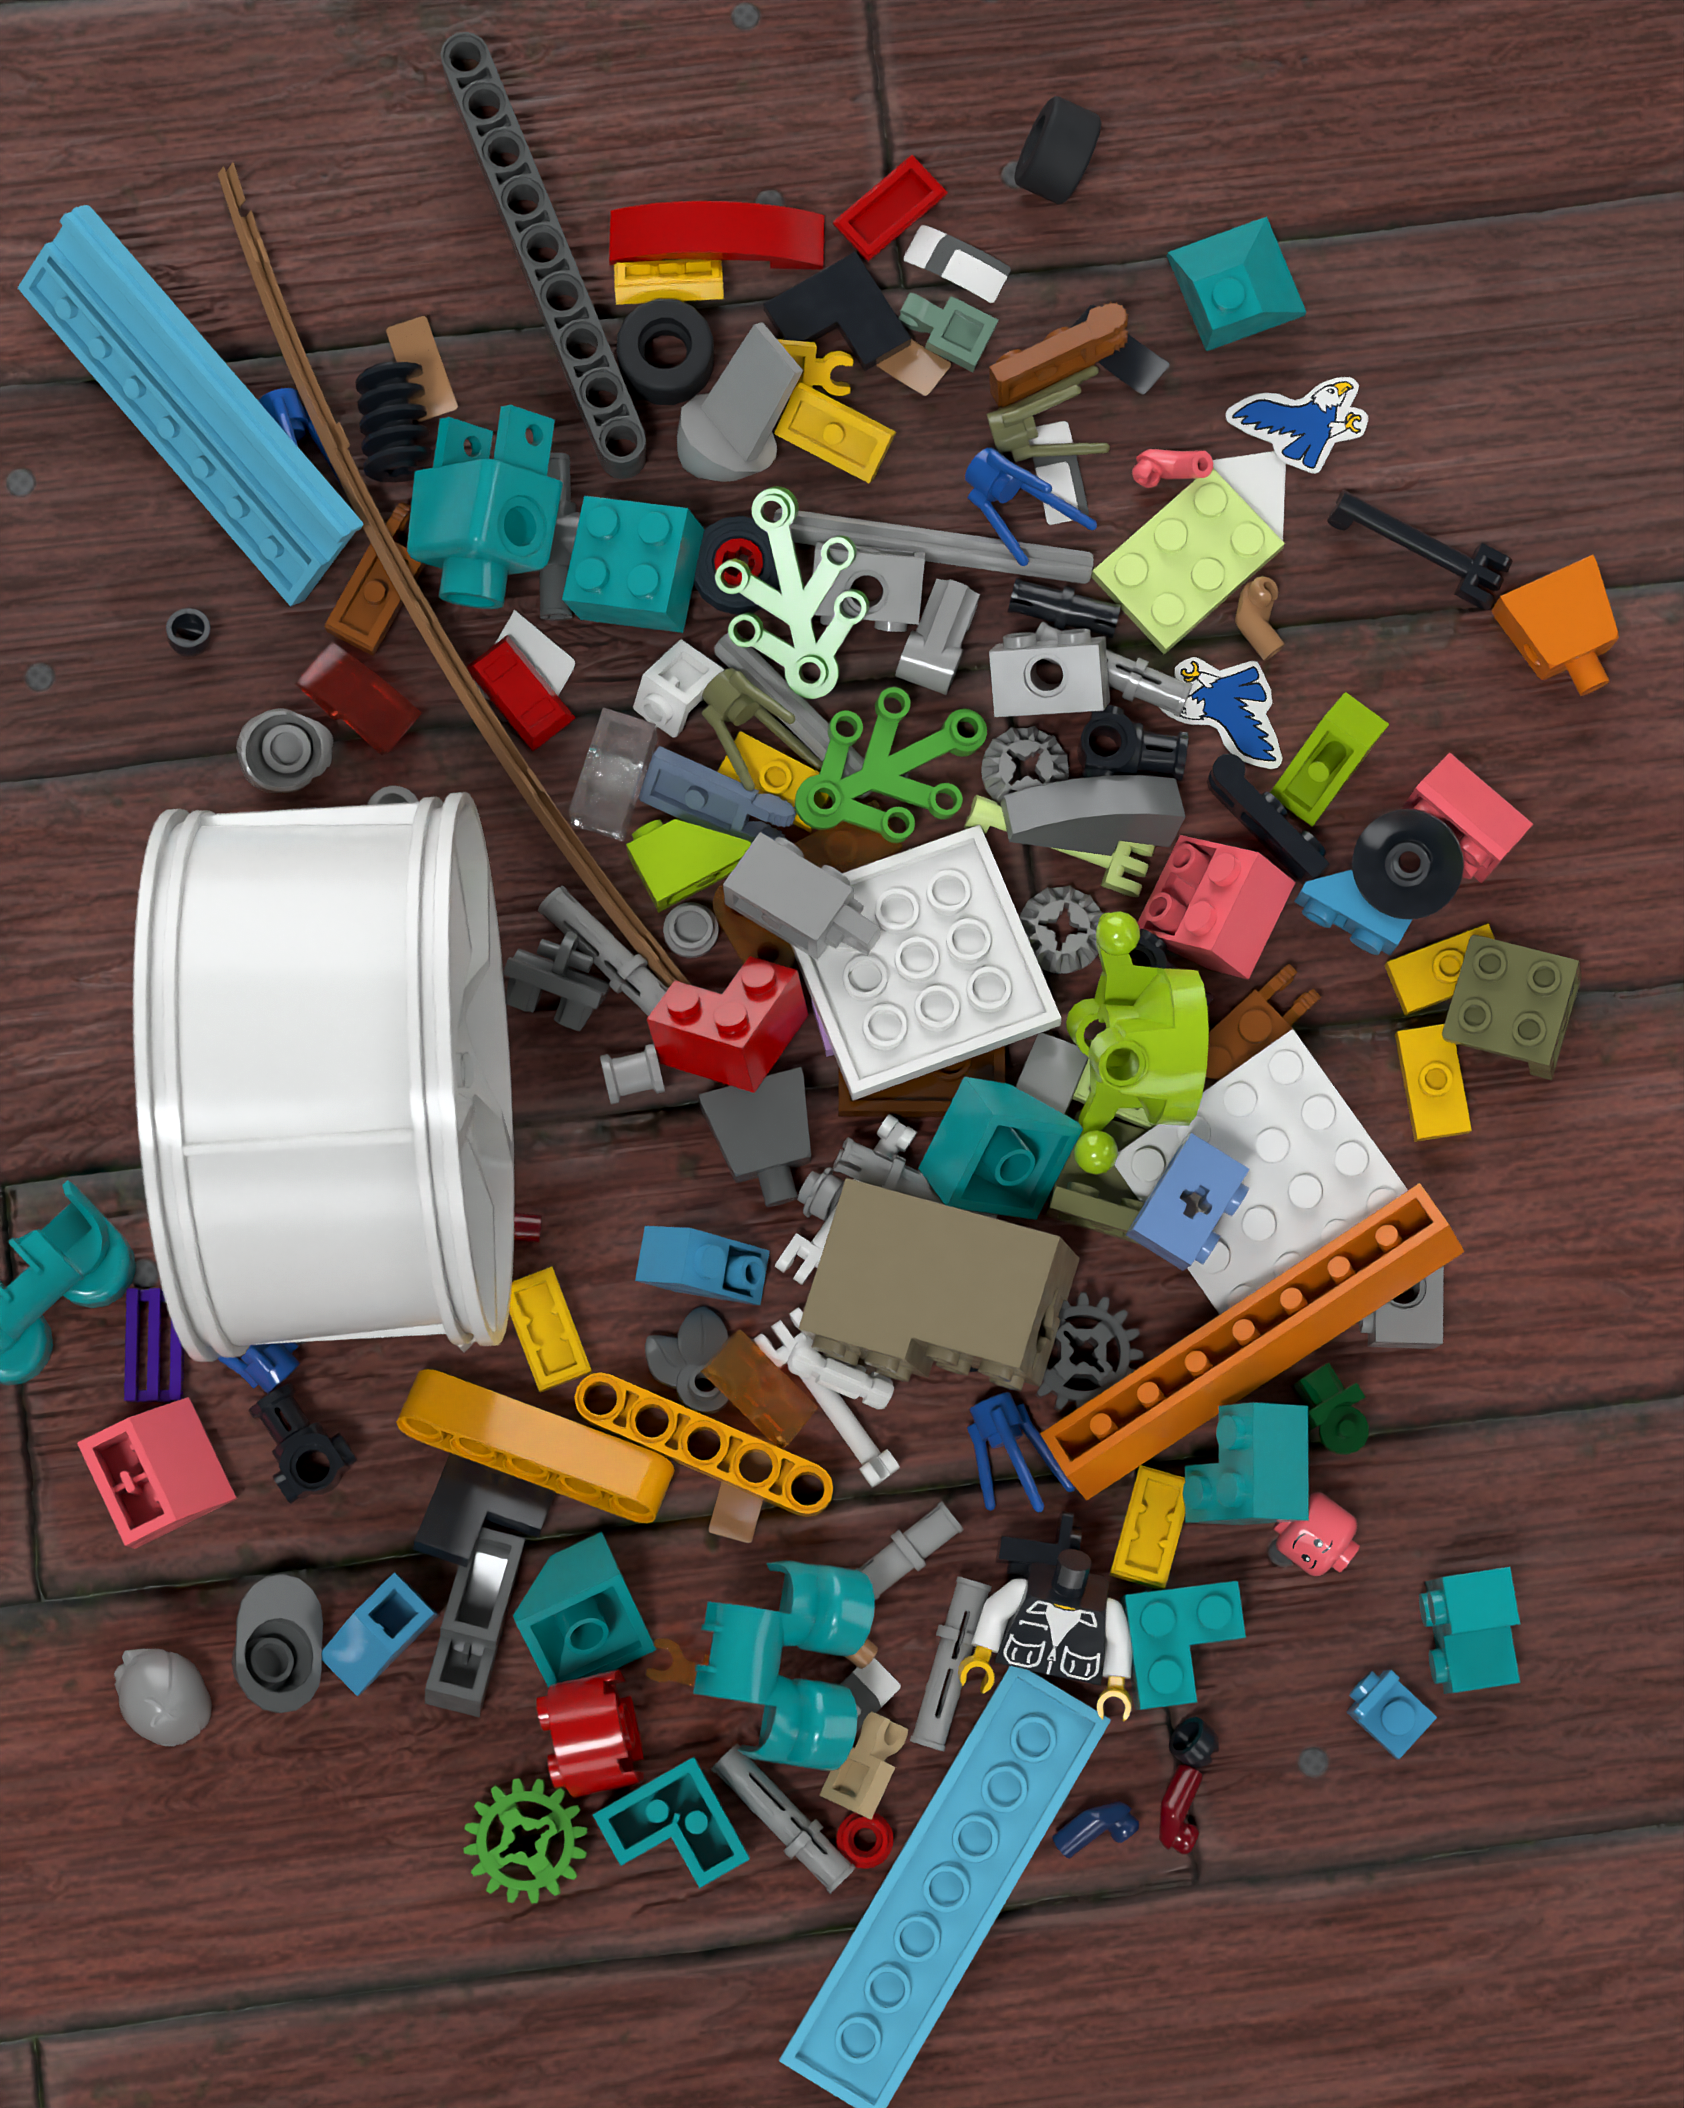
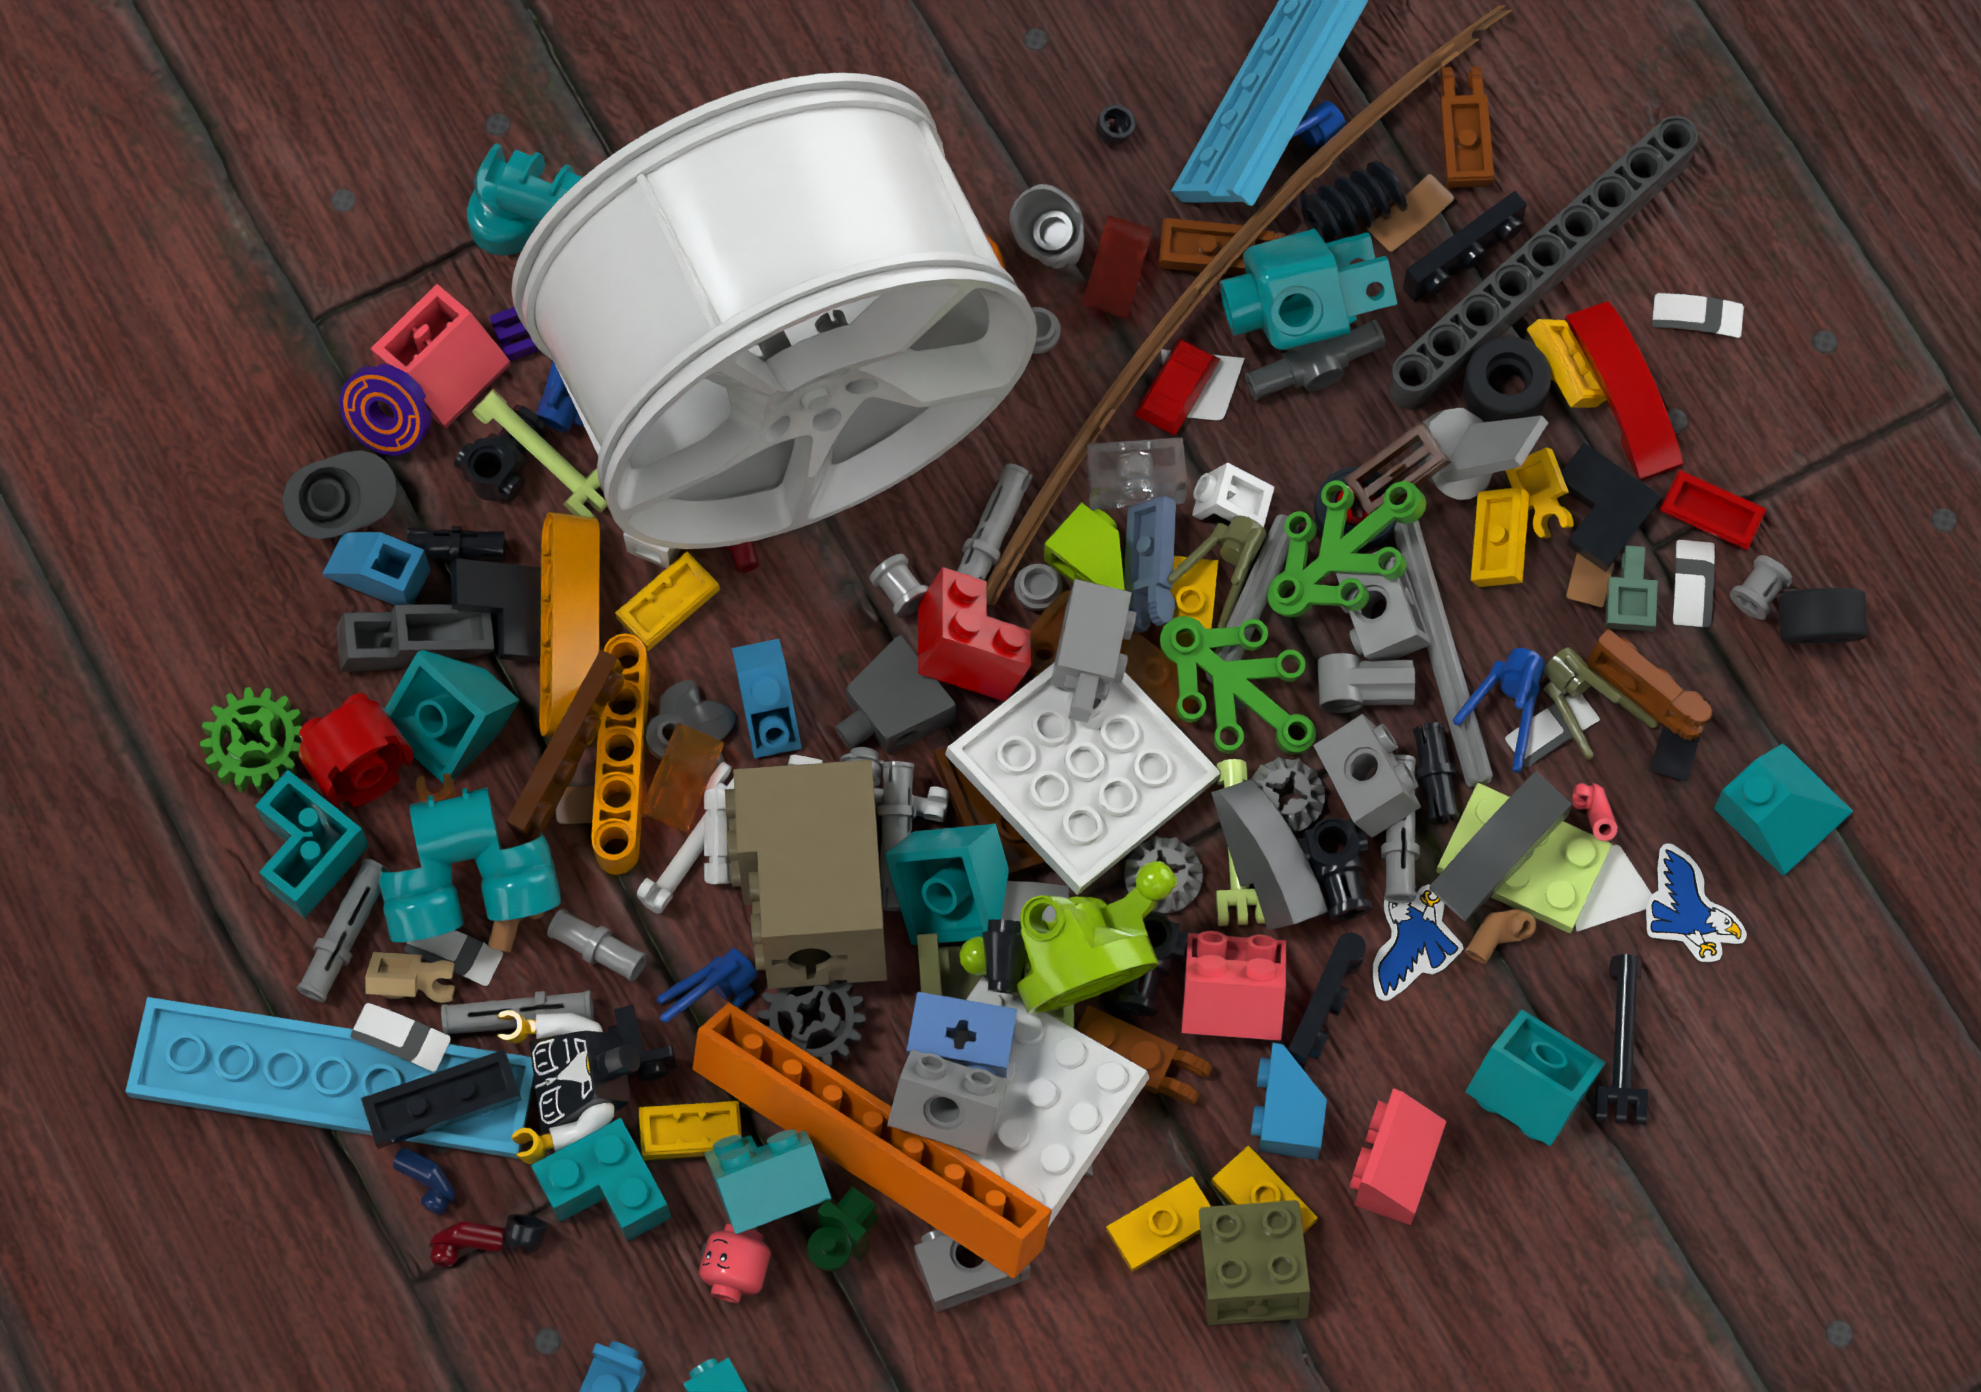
camera: 75 degrees right, 10 degrees down
light grey hair [114,1648,212,1746] -> none
dark grey hips [503,932,610,1031] -> none
teal brick [562,496,705,633] -> none
red plate [836,1812,893,1869] -> none
lime slope [1270,692,1389,827] -> none
black dish [1352,809,1464,919] -> none
orange torso [1491,555,1619,696] -> none
none -> dark purple tile [339,364,432,456]
none -> white sticker [350,1003,451,1072]
none -> black plate [361,1049,522,1149]
none -> black pin [407,526,505,564]
none -> yellowish green hinge [472,389,608,517]
none -> reddish brown wing [506,650,625,844]
none -> light grey brick [887,1049,1008,1156]
none -> black cone [982,919,1027,994]
none -> reddish brown tile [1344,422,1451,515]
none -> black plate [1403,191,1527,302]
none -> dark grey slope [1429,771,1572,922]
none -> dark orange hinge [1439,66,1494,188]
none -> teal slope [1465,1009,1606,1146]
none -> white sticker [1652,293,1744,338]
none -> light grey bush [1730,555,1792,620]

